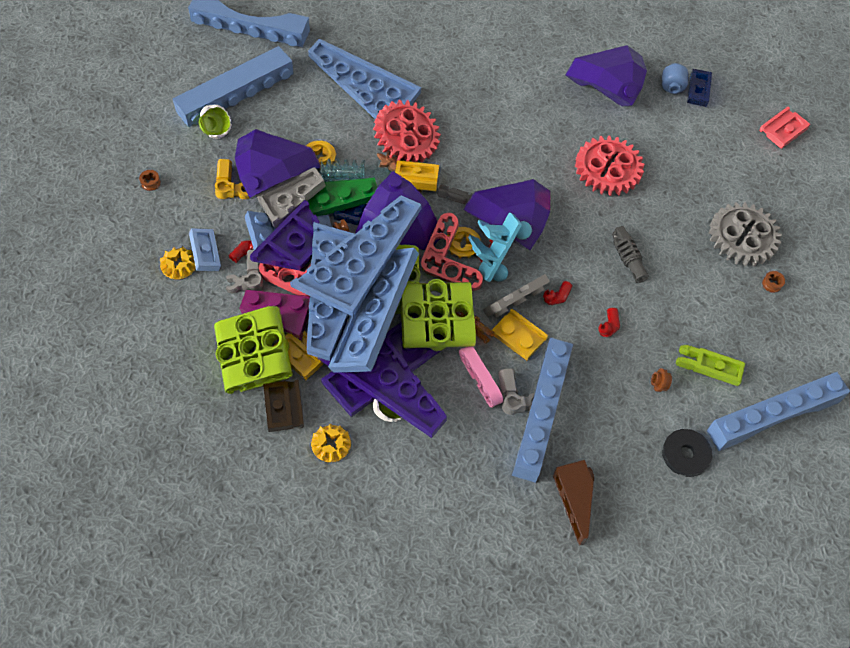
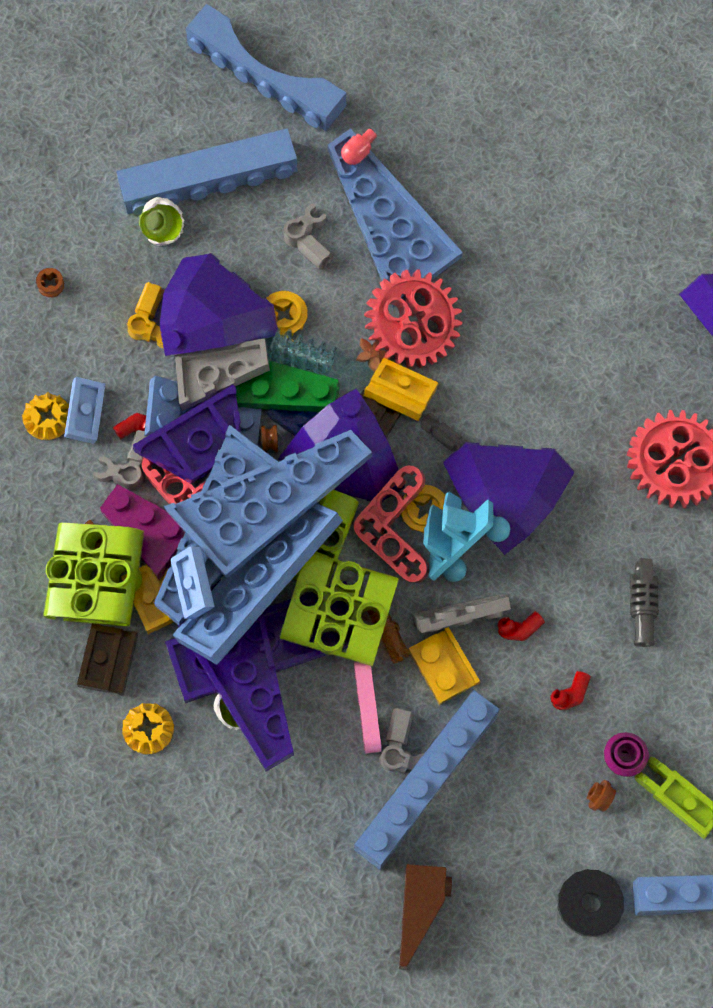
camera: 25 degrees right, 10 degrees up
none -> light blue plate [171,546,215,619]
none -> light grey bar [283,204,333,270]
none -> coral cylinder [341,129,377,165]
none -> magenta cone [604,732,649,777]

